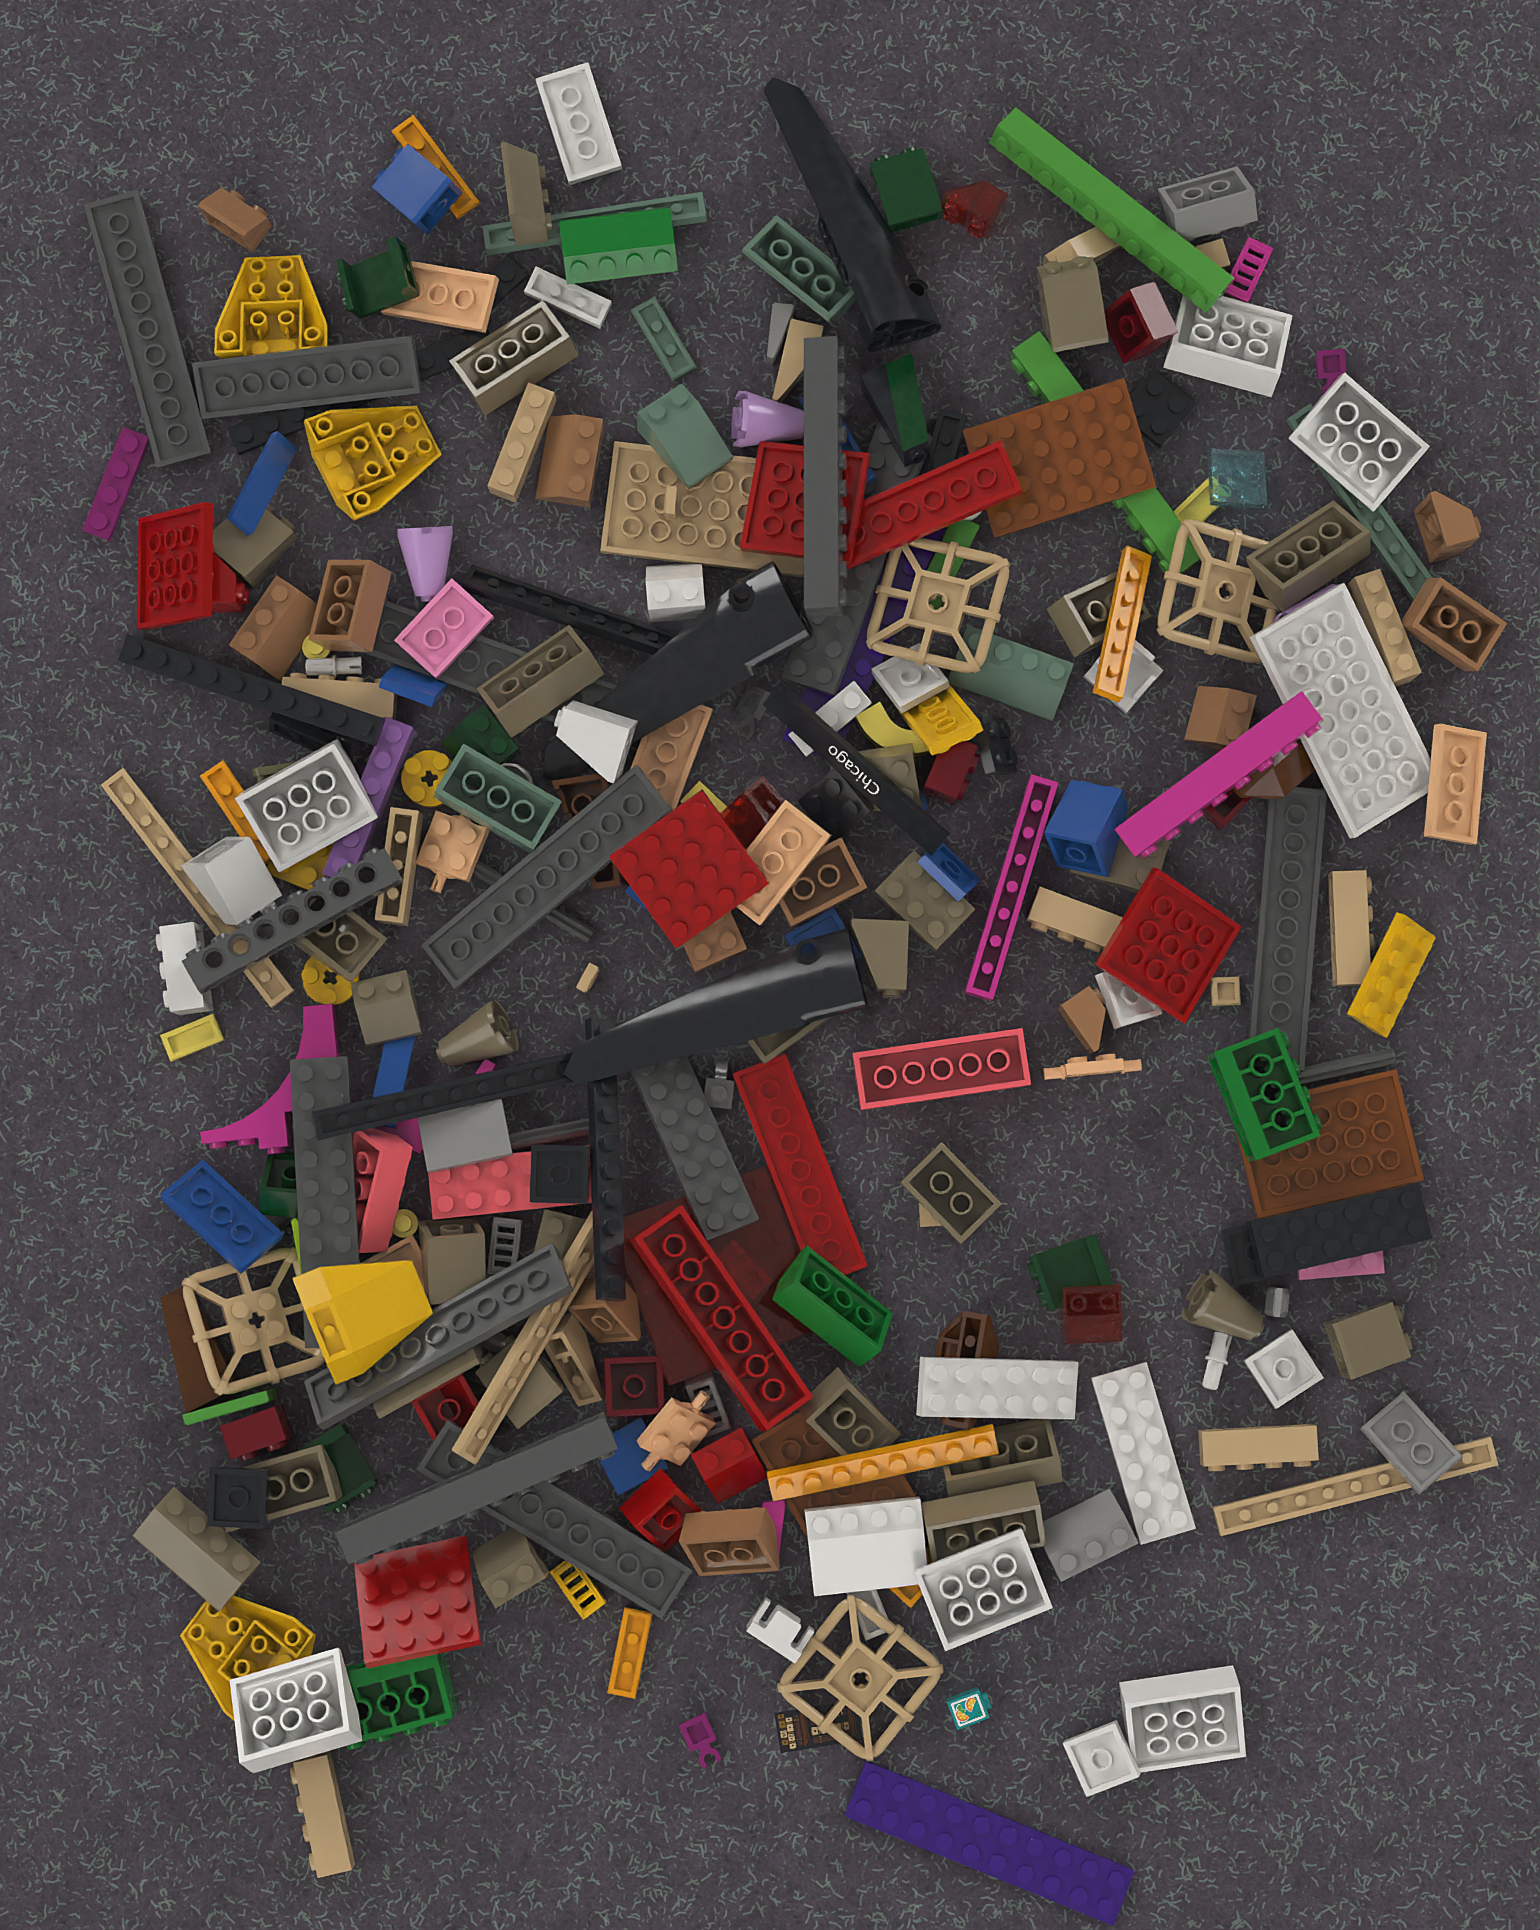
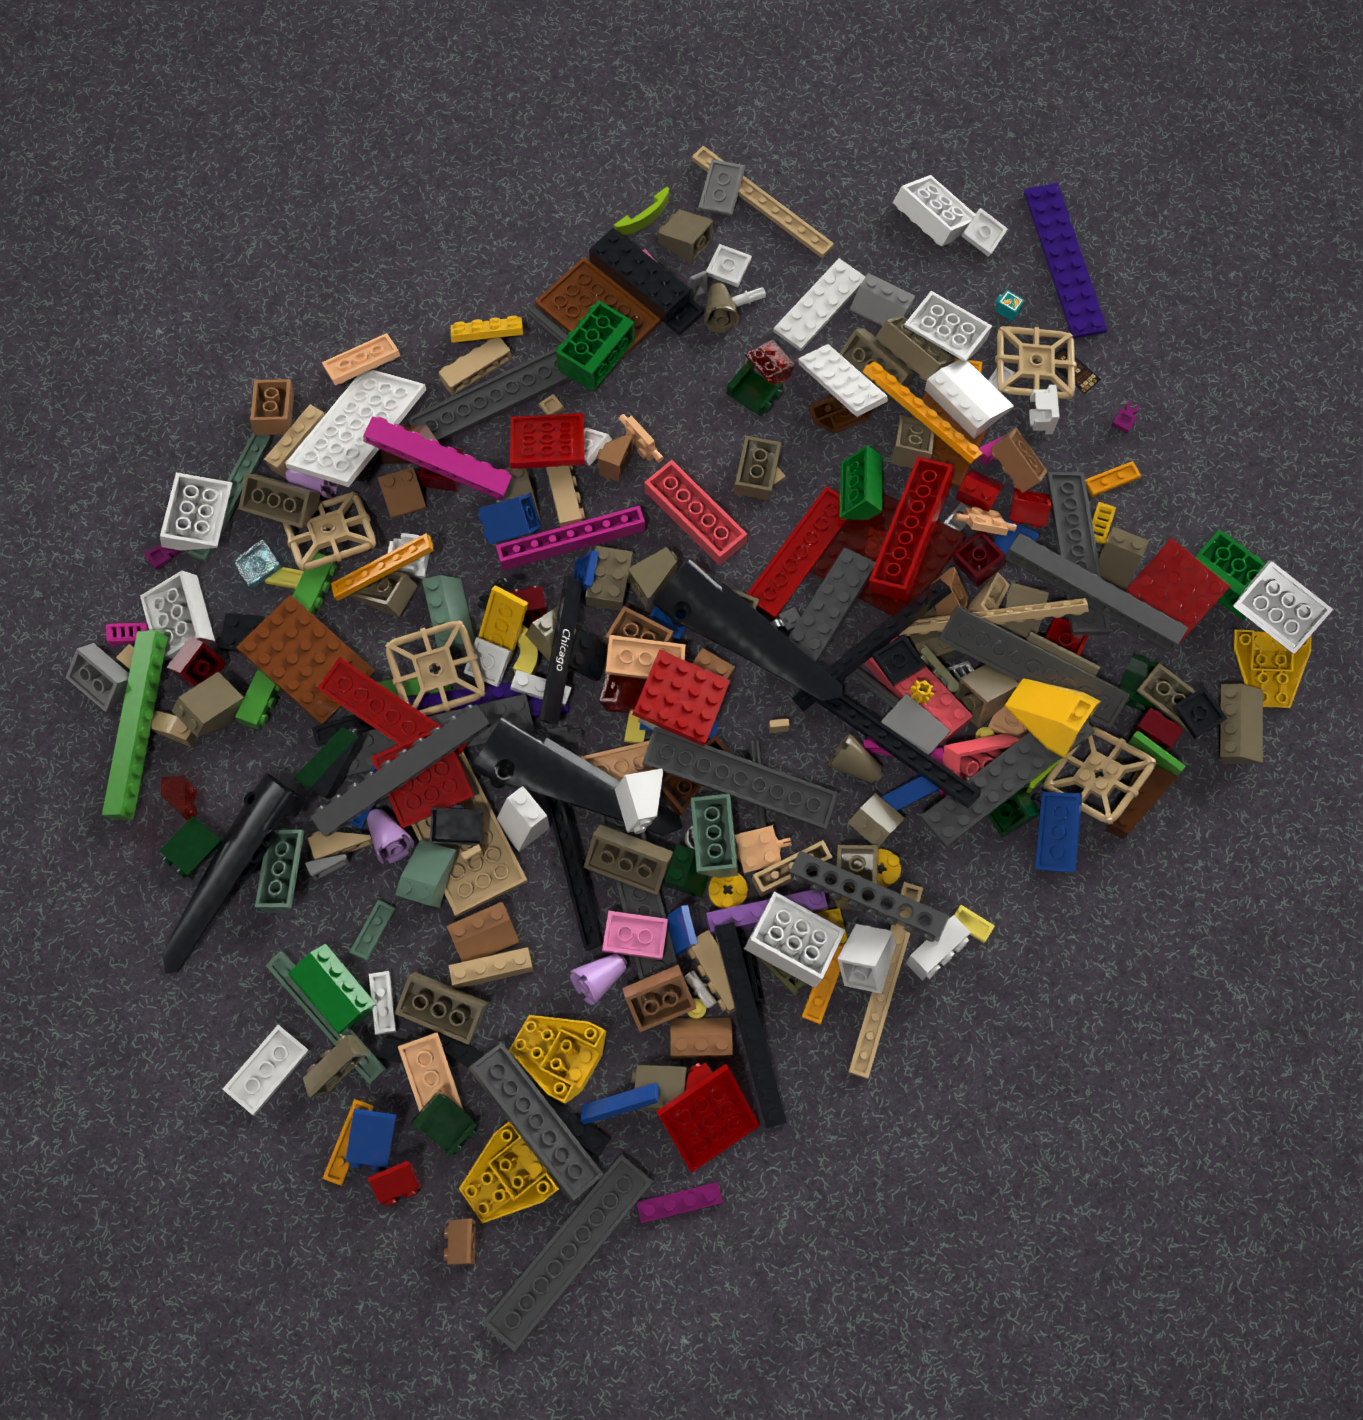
camera: 125 degrees left, 15 degrees down
dark pink arch [200,1004,340,1154] -> none
tan brick [290,1750,355,1878] -> none
tan brick [1198,1424,1319,1471] -> none
medium nougat slope [1414,491,1481,564] -> none
none -> red slope [368,1161,421,1207]
none -> black container [430,804,484,846]
none -> lime slope [614,187,669,236]
none -> yellow gear [909,680,934,705]
none -> olive plate [919,646,959,692]

